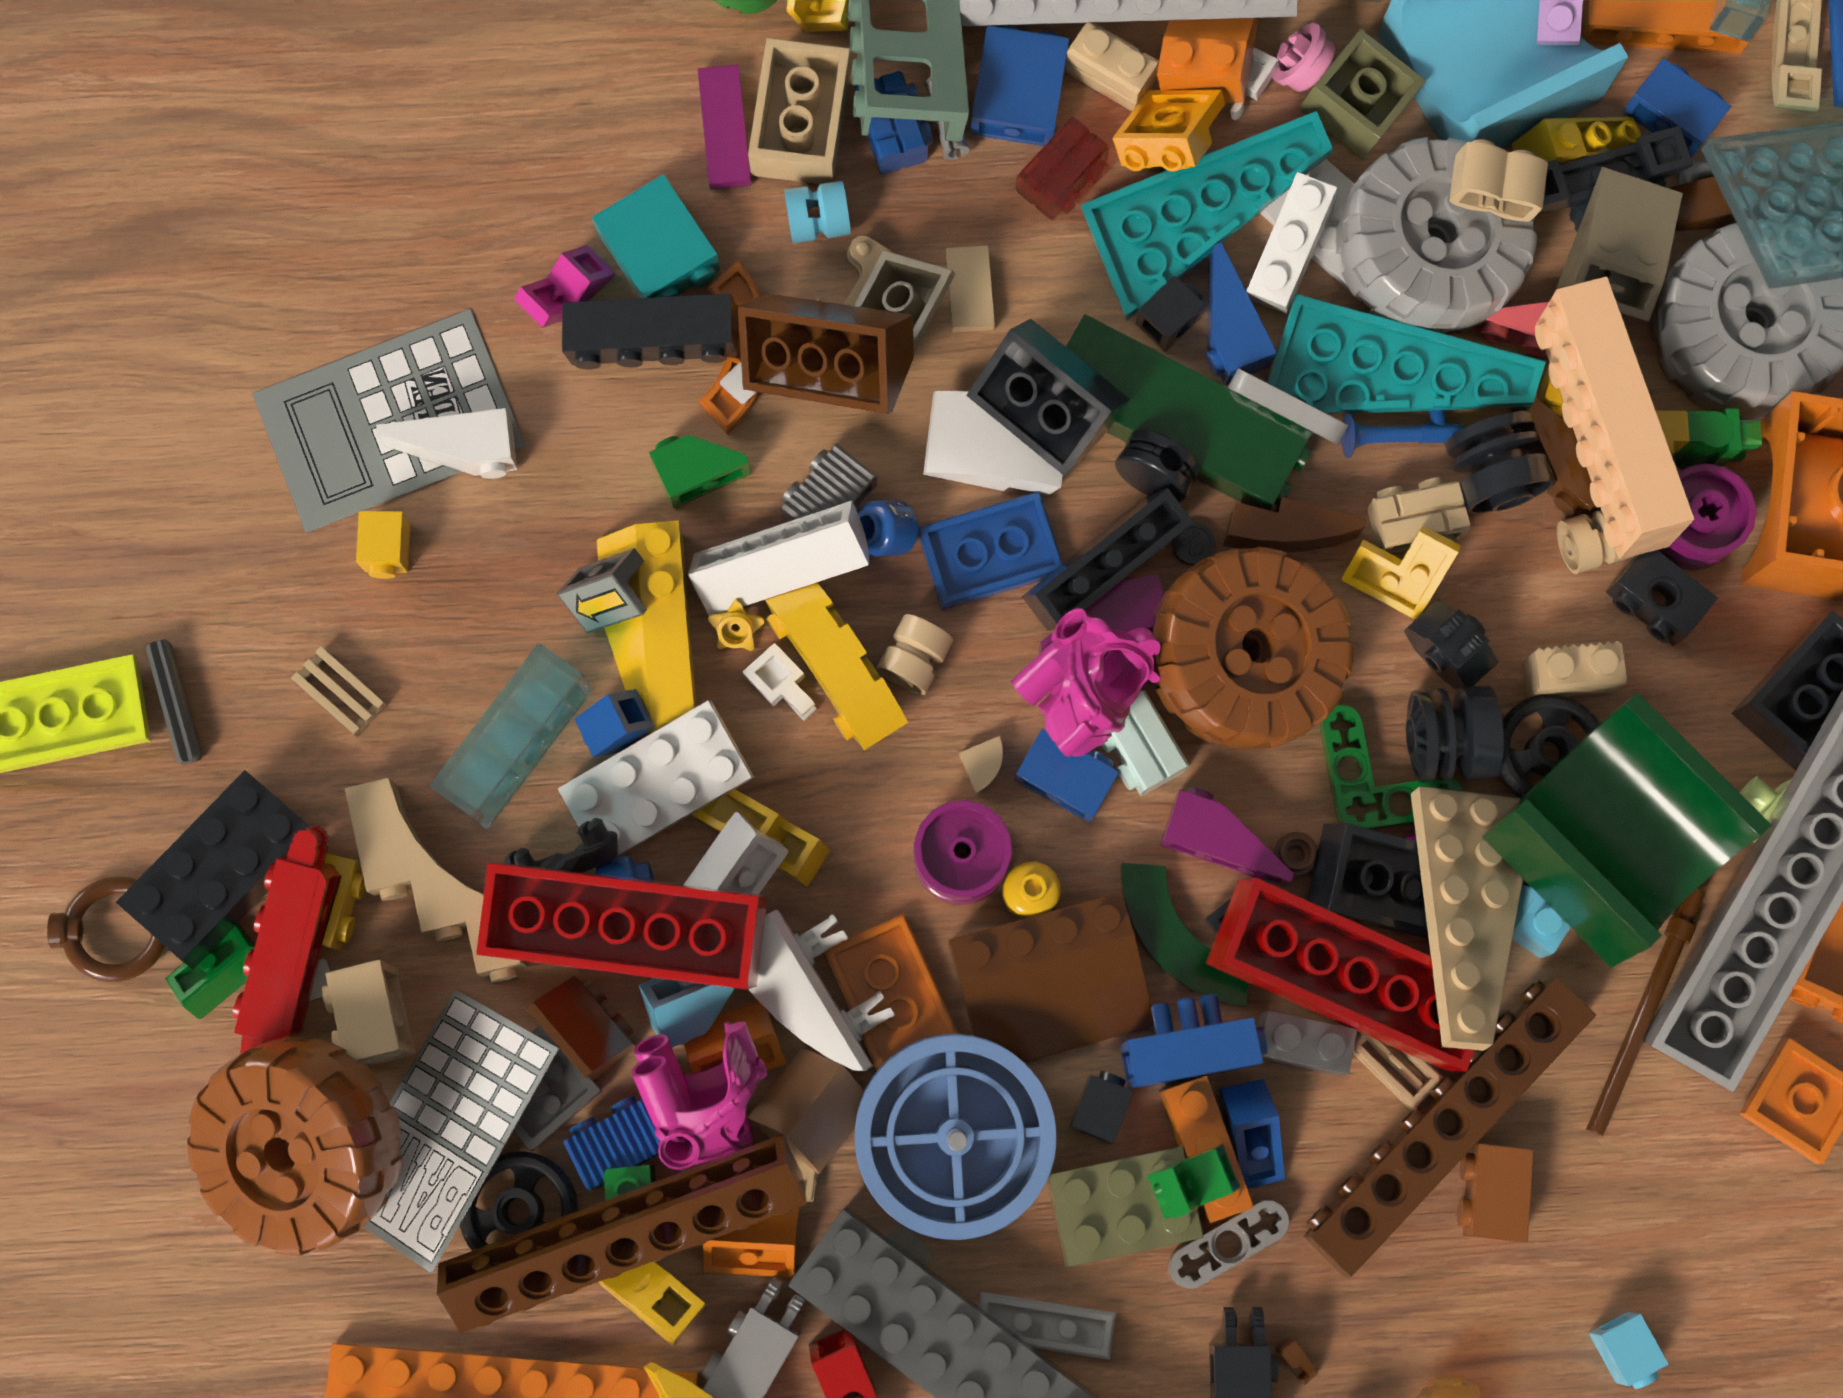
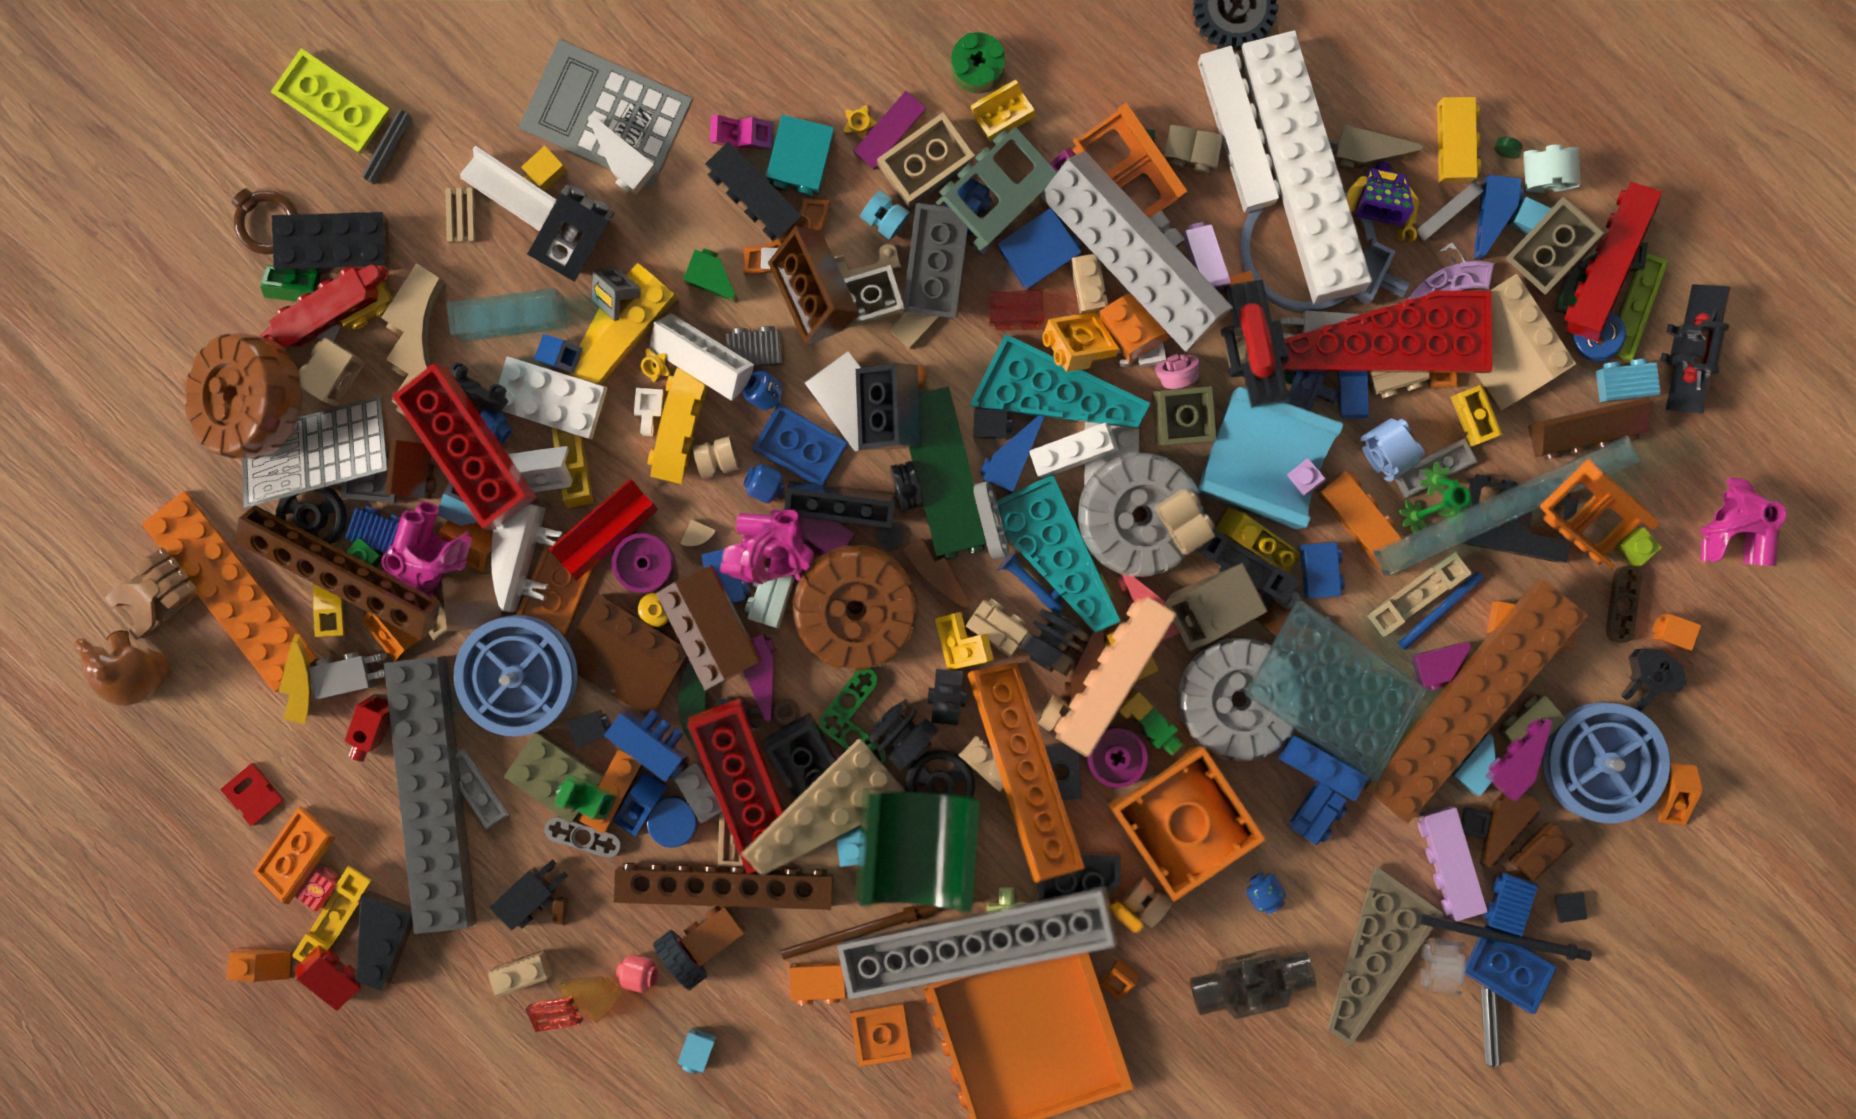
camera: 50 degrees right, 10 degrees up
none -> white panel [460,146,556,231]
none -> black brick [527,184,615,282]
none -> red panel [549,479,658,581]
none -> coral head [616,954,659,993]
none -> blue head [647,796,699,848]
none -> black wheel [653,929,707,991]
none -> reddish brown slope [656,565,762,690]
none -> blue head [743,464,785,504]
none -> orange brick [789,961,846,1005]
none -> yellow plate [843,105,877,140]
none -> dark grey plate [903,203,968,319]
none -> orange plate [968,662,1084,883]

